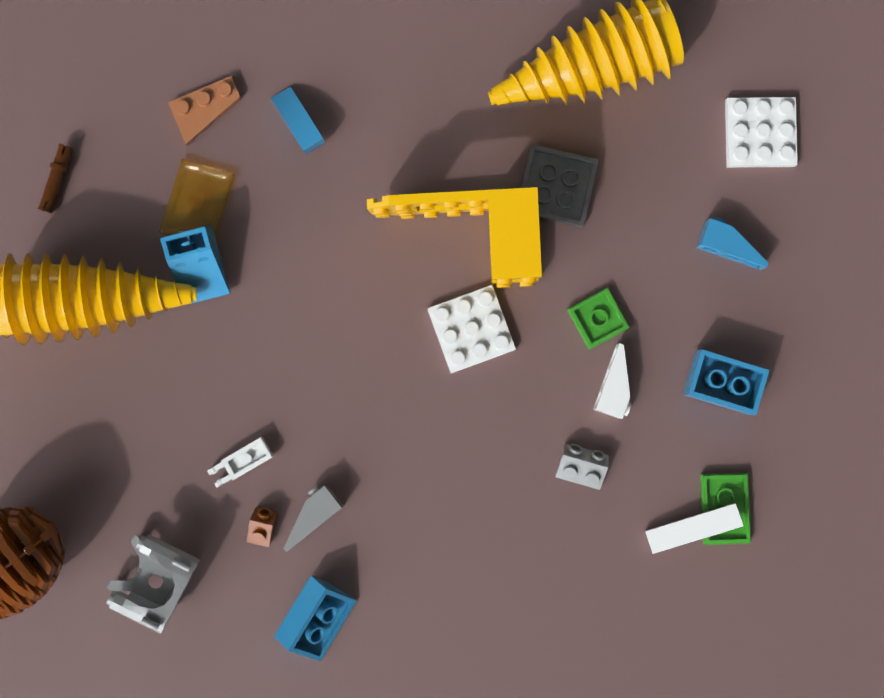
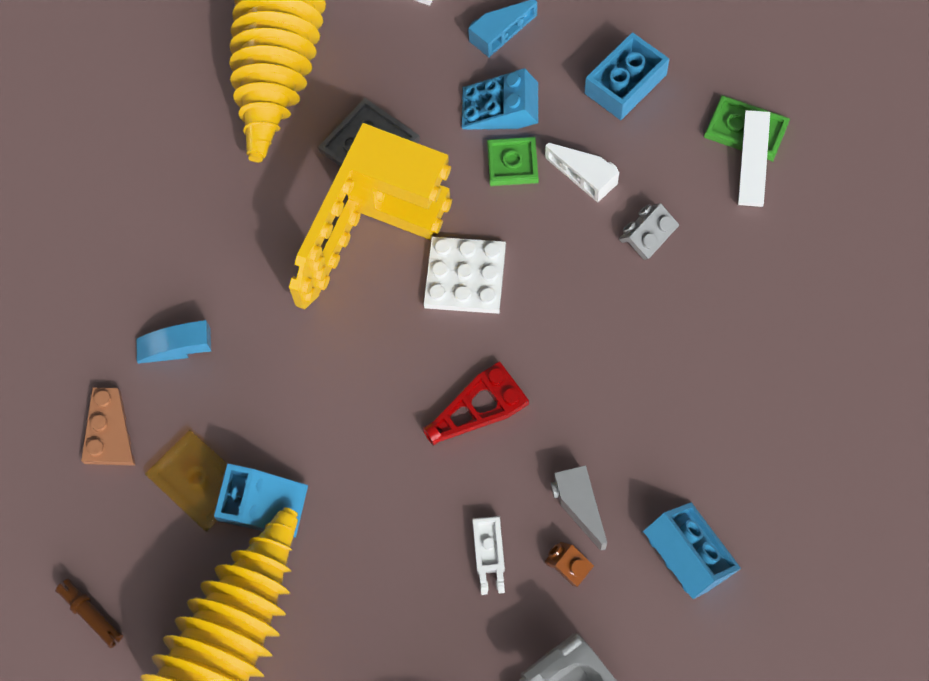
camera: 55 degrees left, 20 degrees down
none -> red plate [422,361,529,446]
none -> dark azure slope [462,68,538,129]

